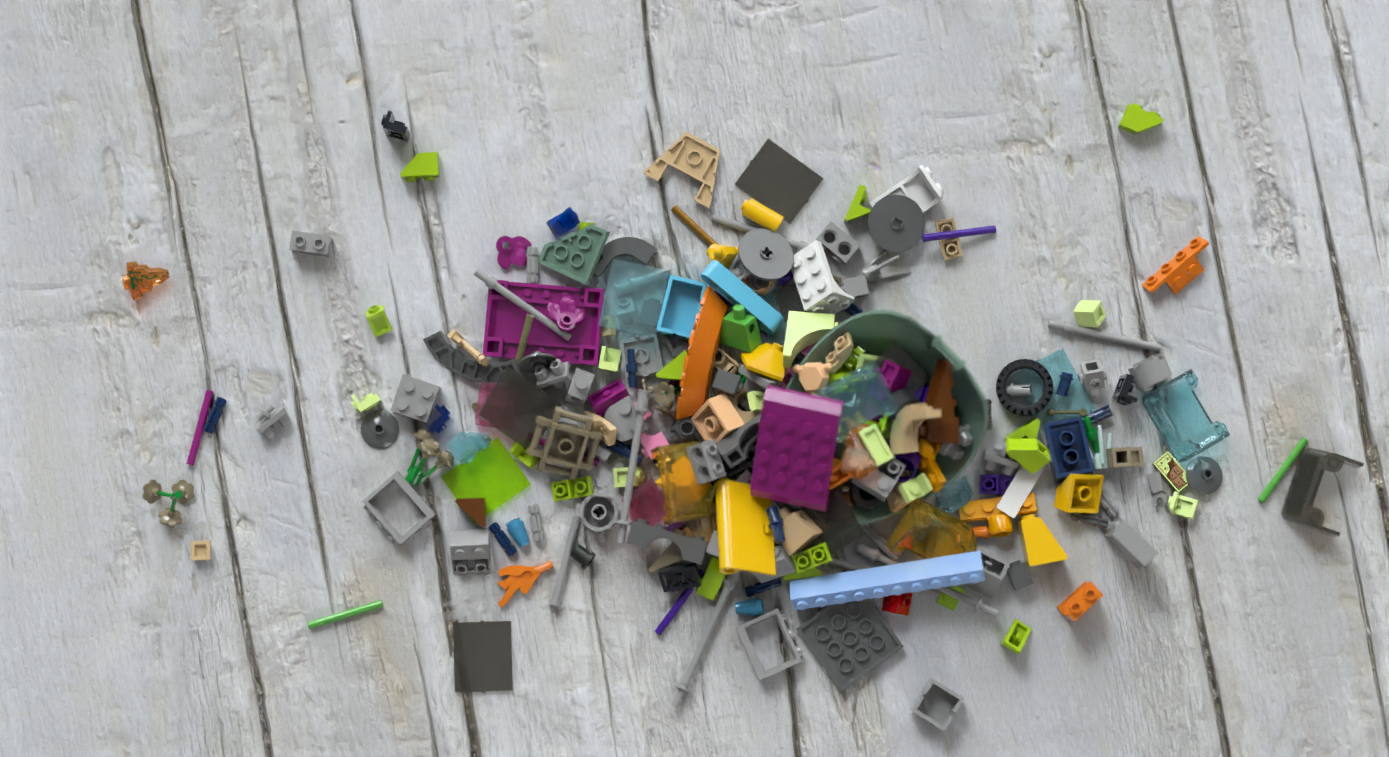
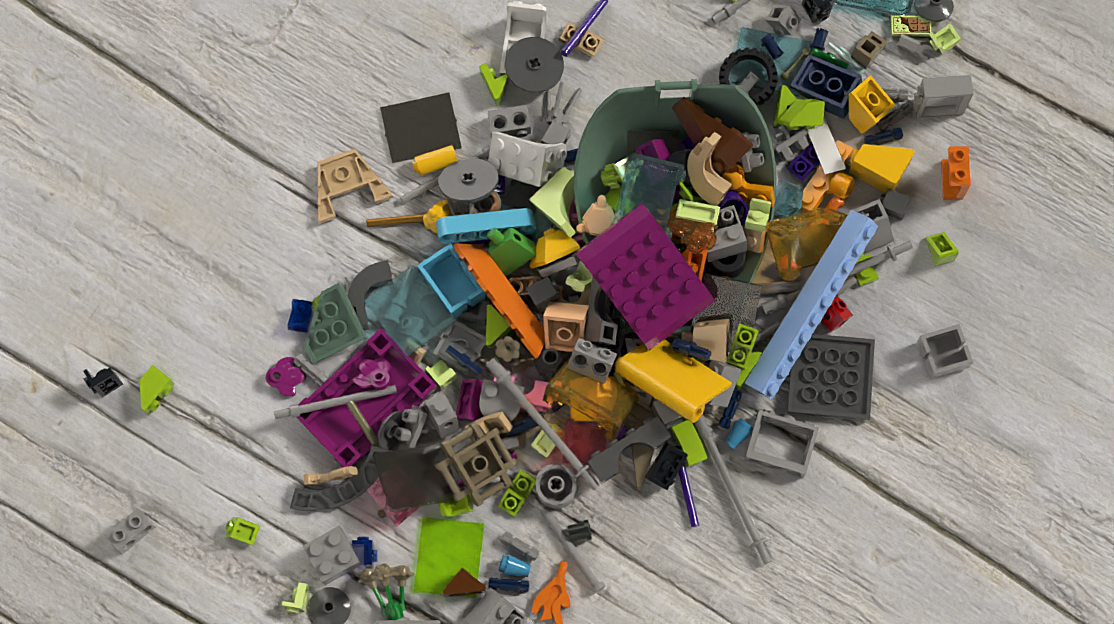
camera: 45 degrees left, 10 degrees down
clear light blue slope [445,432,492,465] -> none
tan slope [825,331,853,374] -> none
none -> dark blue axle [864,128,903,145]

